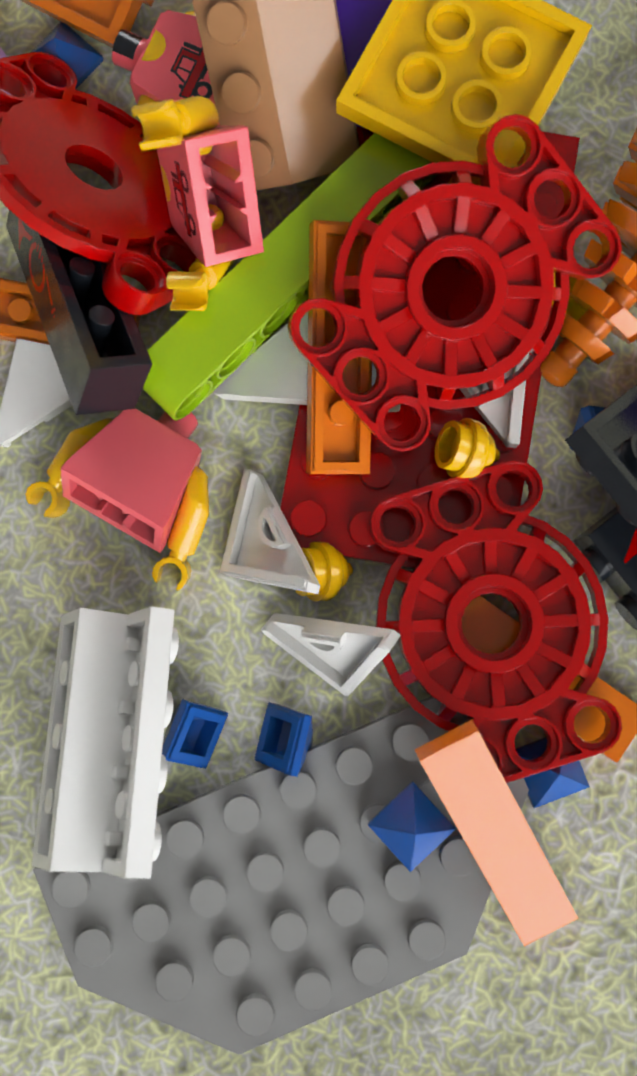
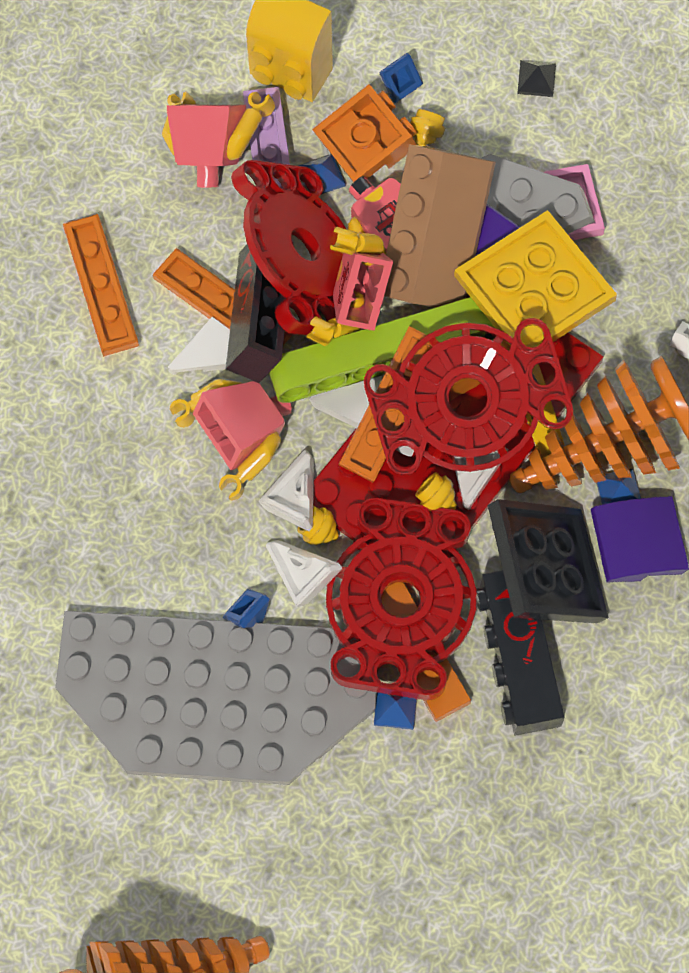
camera: 30 degrees right, 15 degrees down
white brick [32,606,179,879] -> none
blue slope [162,699,229,769] -> none
blue slope [367,781,456,872] -> none
tile [415,720,579,946] -> none

